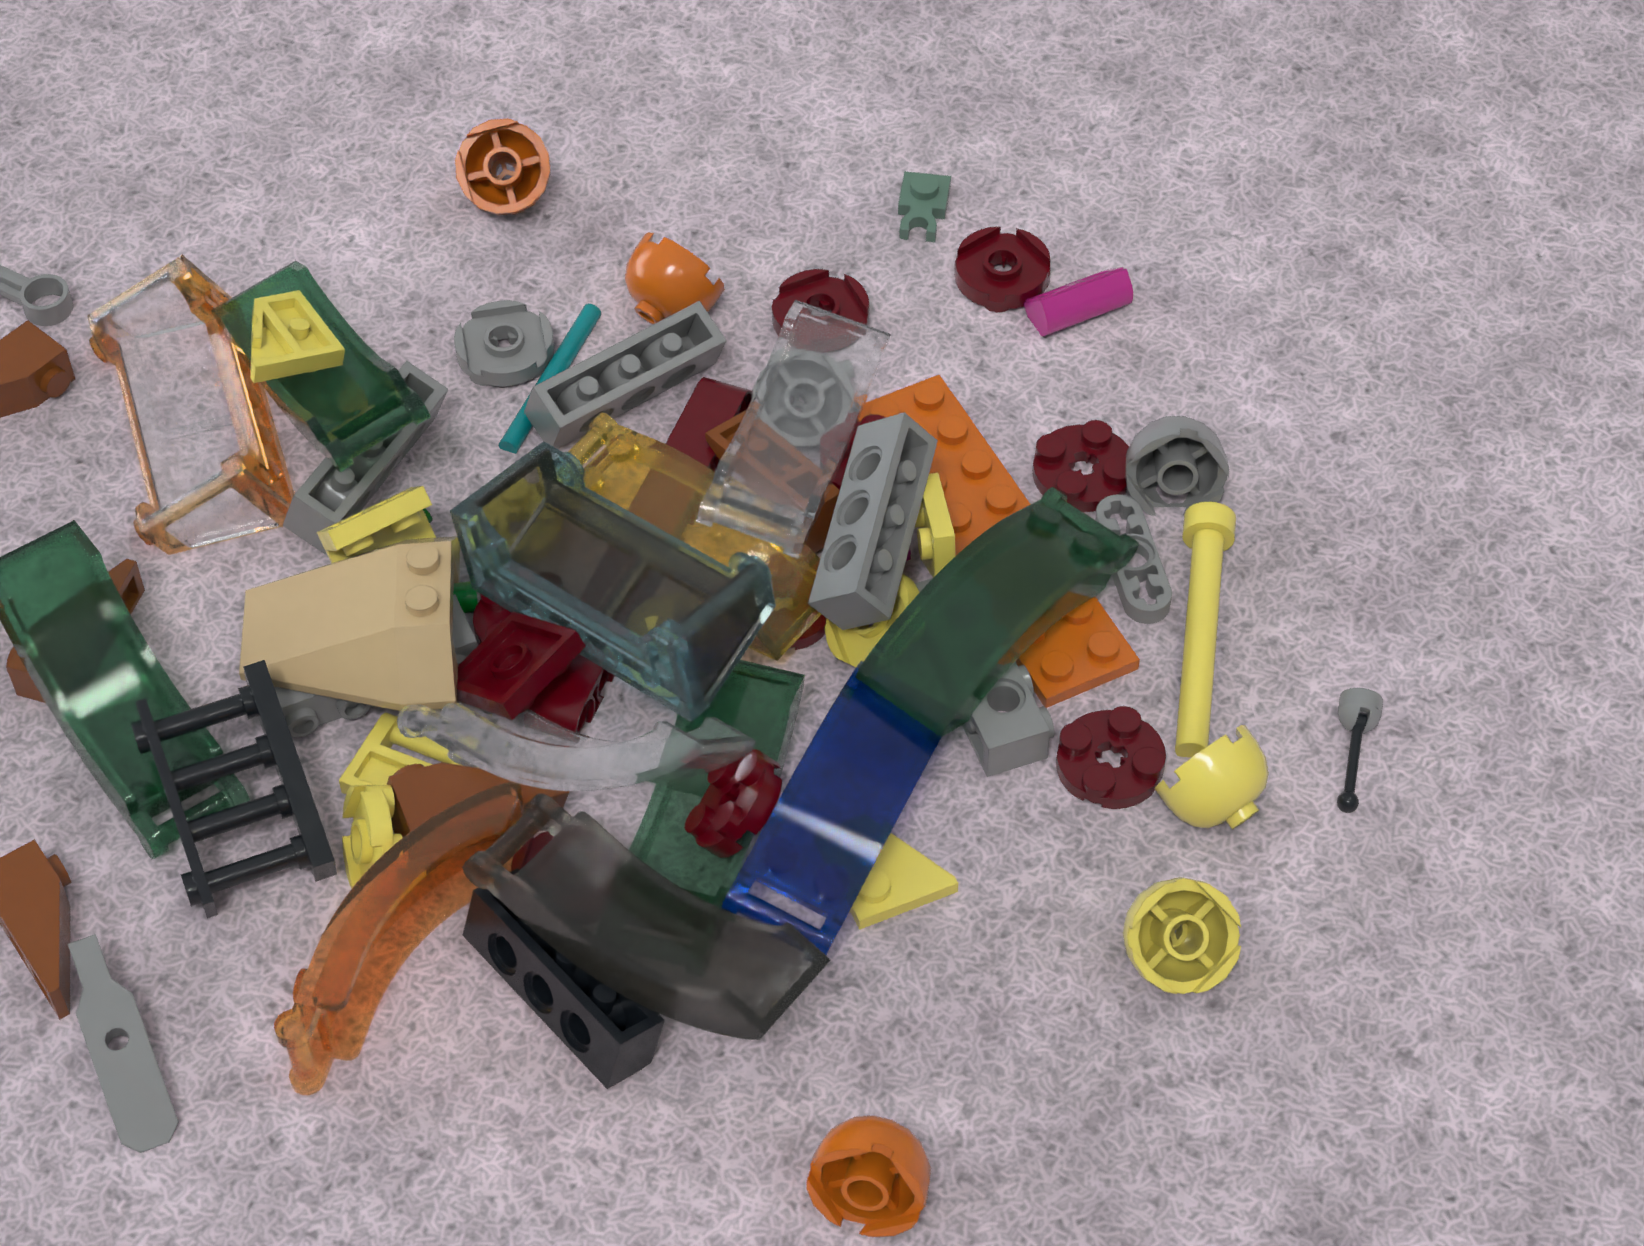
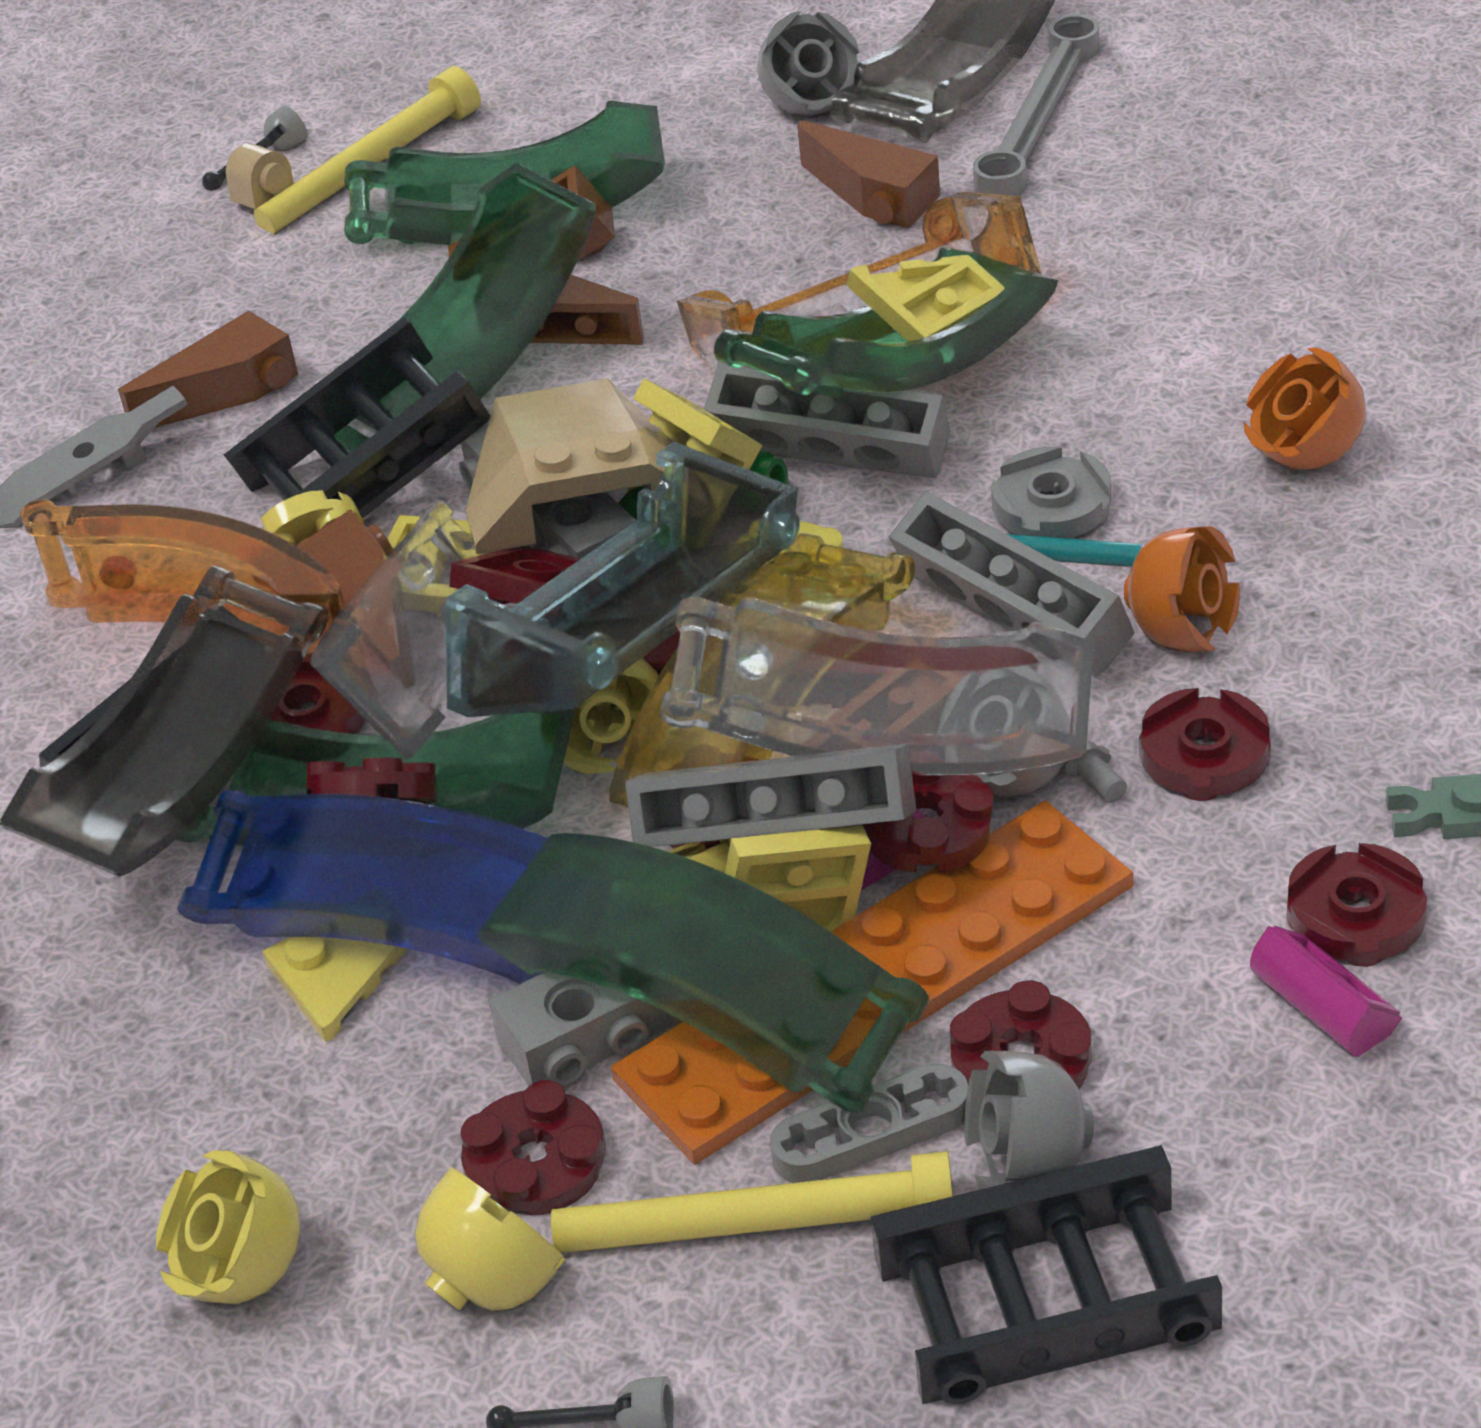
camera: 85 degrees right, 10 degrees down
none -> black fence [870,1145,1223,1404]

